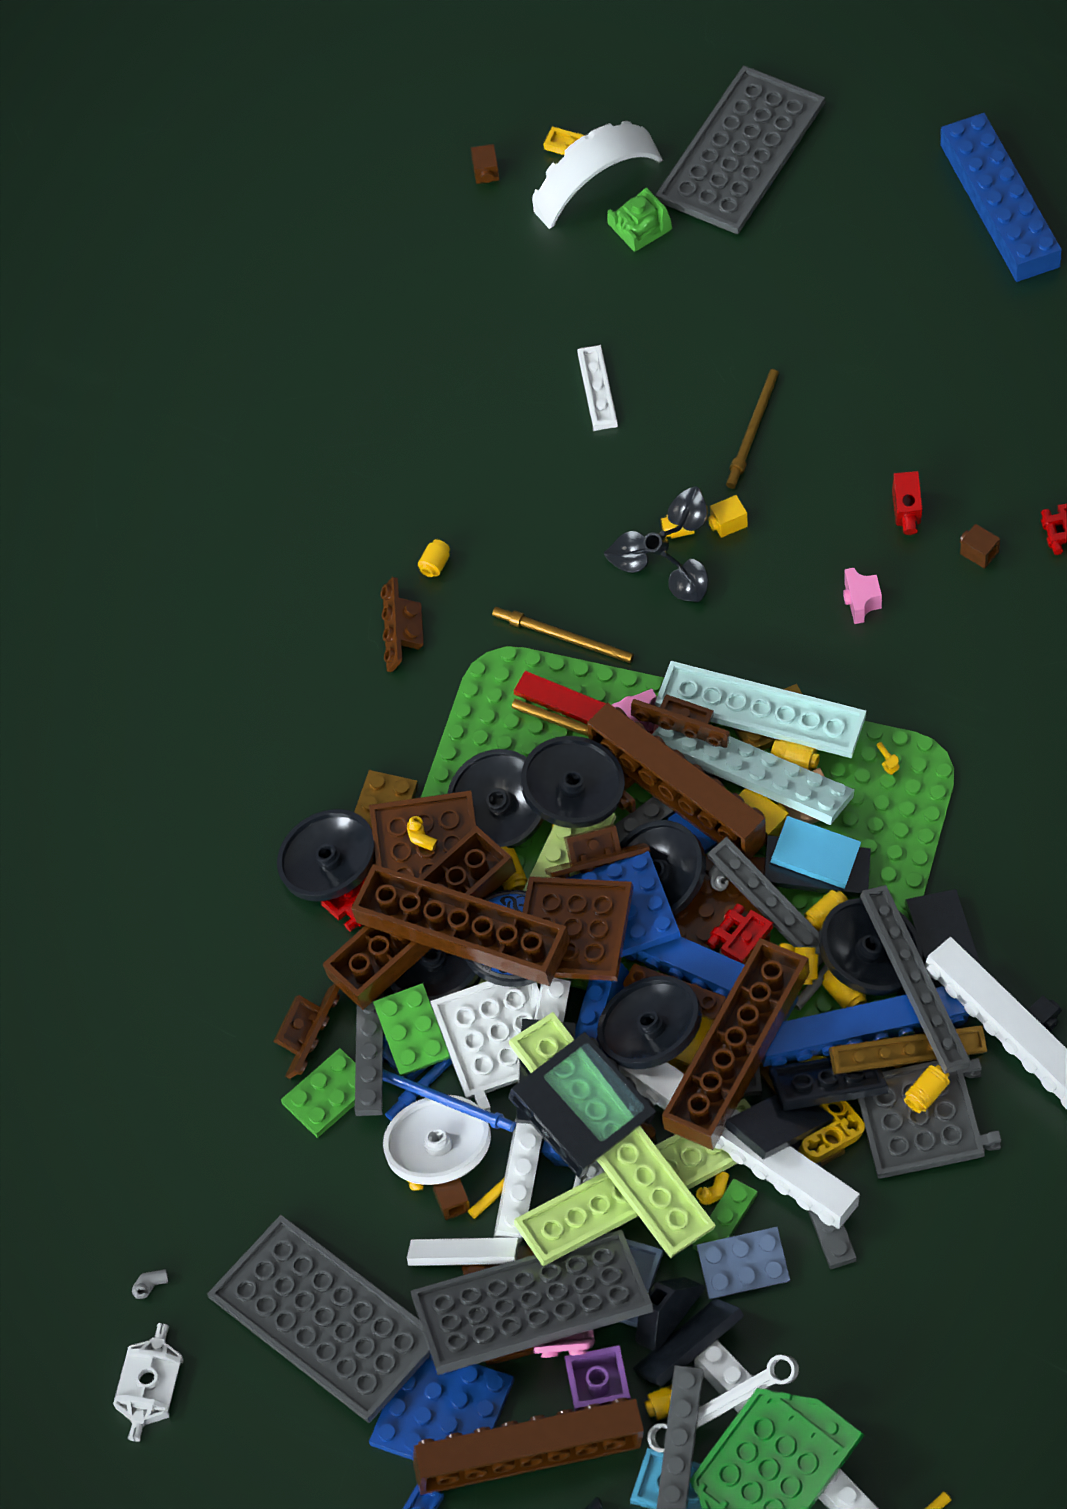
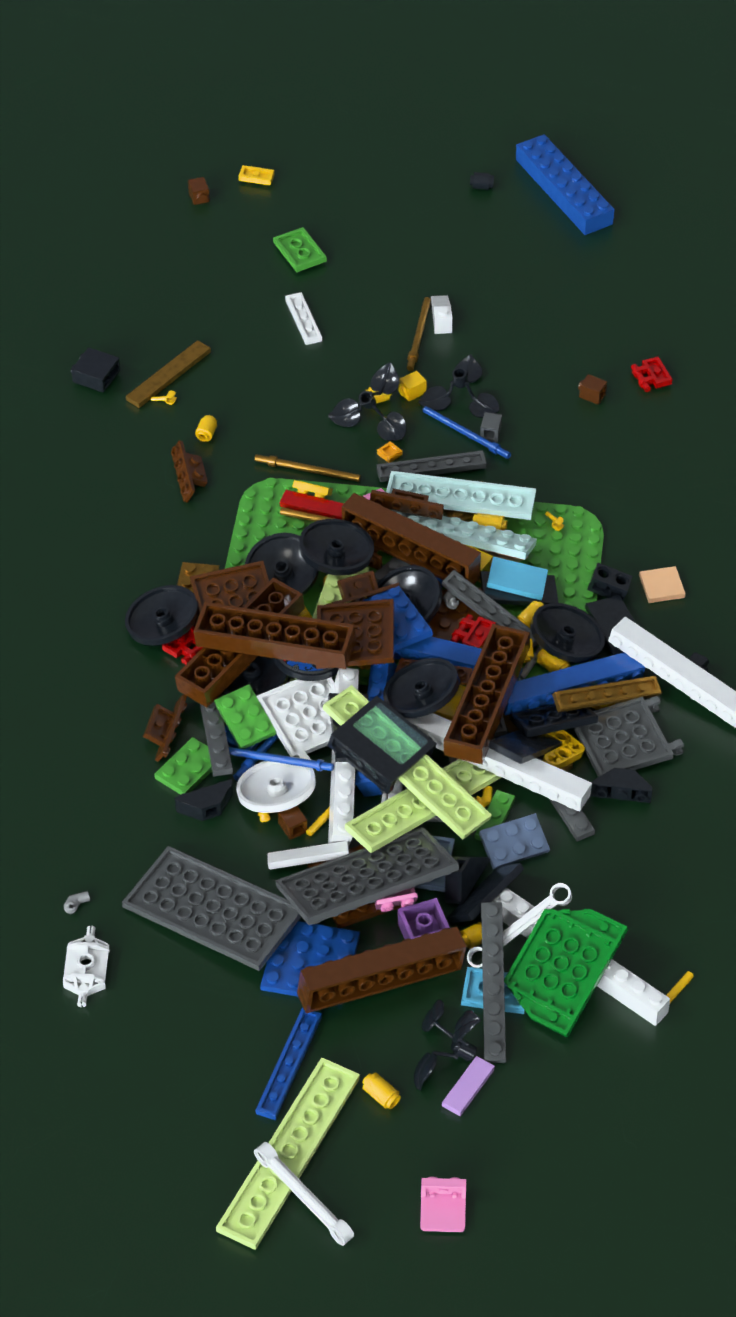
camera: 15 degrees left, 10 degrees down
yellow arm [407,816,438,852] -> none
white windscreen [532,121,663,229] -> none
bright green brick [607,188,672,252] -> none
dark grey plate [655,66,825,234] -> none
bright pink brick [843,568,882,624] -> none
dark grey plate [860,885,971,1074] -> none
red torso [892,471,922,535] -> none
yellow head [904,1065,950,1114] -> none
none -> black brick [71,347,120,393]
none -> pearl gold tile [126,340,211,408]
none -> yellow hand [151,391,177,405]
none -> black slope [174,779,233,821]
none -> bright green plate [273,227,327,272]
none -> yellow plate [293,480,333,498]
none -> dark grey plate [376,450,486,482]
none -> light orange tile [377,441,403,463]
none -> black plant [418,354,499,418]
none -> blue bar [423,406,511,459]
none -> white slope [431,295,452,334]
none -> black brick [470,172,494,190]
none -> dark grey brick [480,412,502,442]
none -> black brick [587,563,633,600]
none -> black slope [591,767,652,803]
none -> light nougat tile [639,566,685,603]

